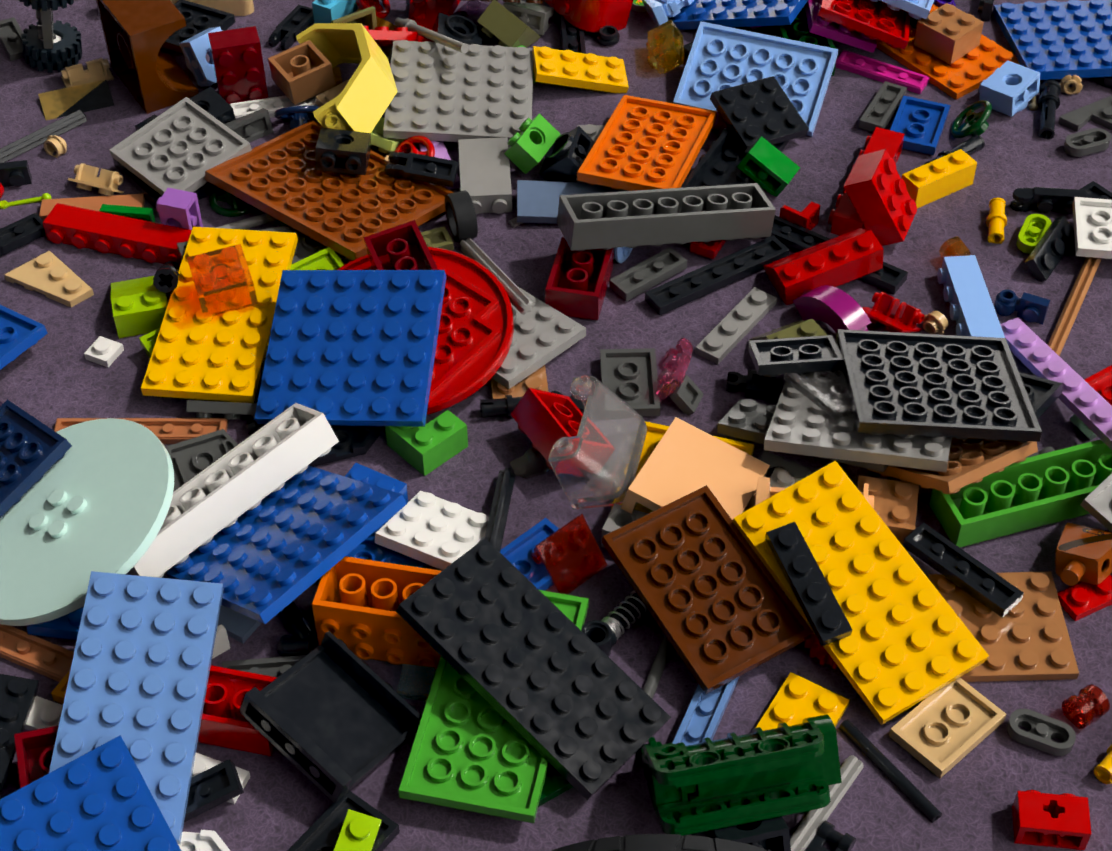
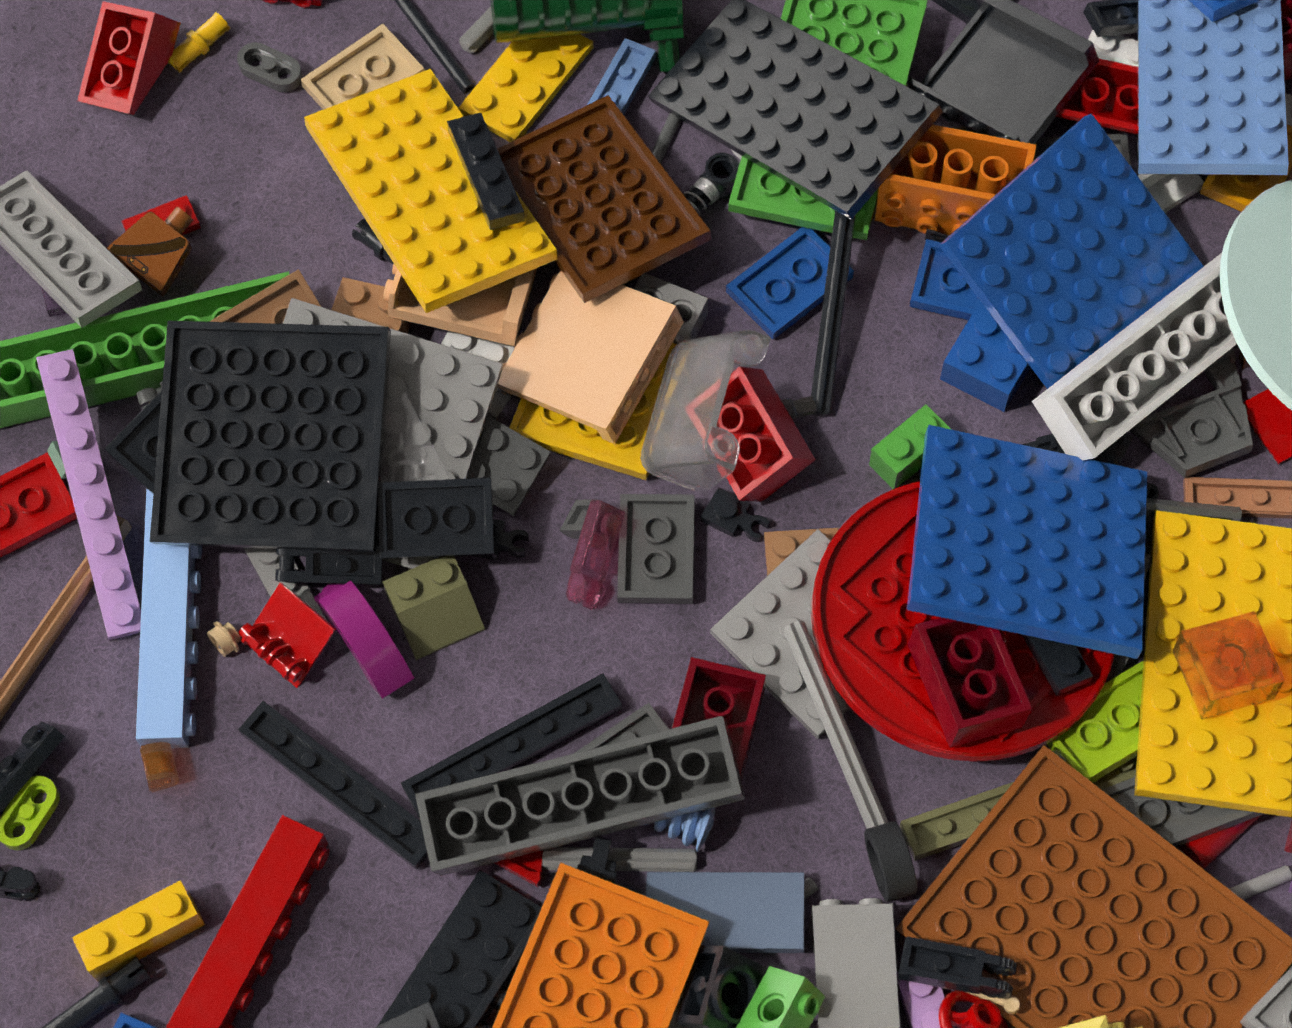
camera: 175 degrees left, 20 degrees up
black brick [315,128,371,175] -> none
white plate [375,491,489,570] -> none
black pin [480,395,522,418] -> none
clear red hinge [531,514,608,595] -> none
light grey plate [695,287,777,364] -> none
green brick [737,136,800,197] -> none
red slope [764,228,884,305] -> none
red panel [780,201,820,230] -> none
red brick [844,149,917,246] -> none
black plate [903,522,1024,618] -> none
medium nougat plate [928,571,1079,682] -> none
yellow pin [986,197,1007,244] -> none
dark blue plate [994,289,1050,325] -> none
clear red wheel [1062,684,1110,729] -> none

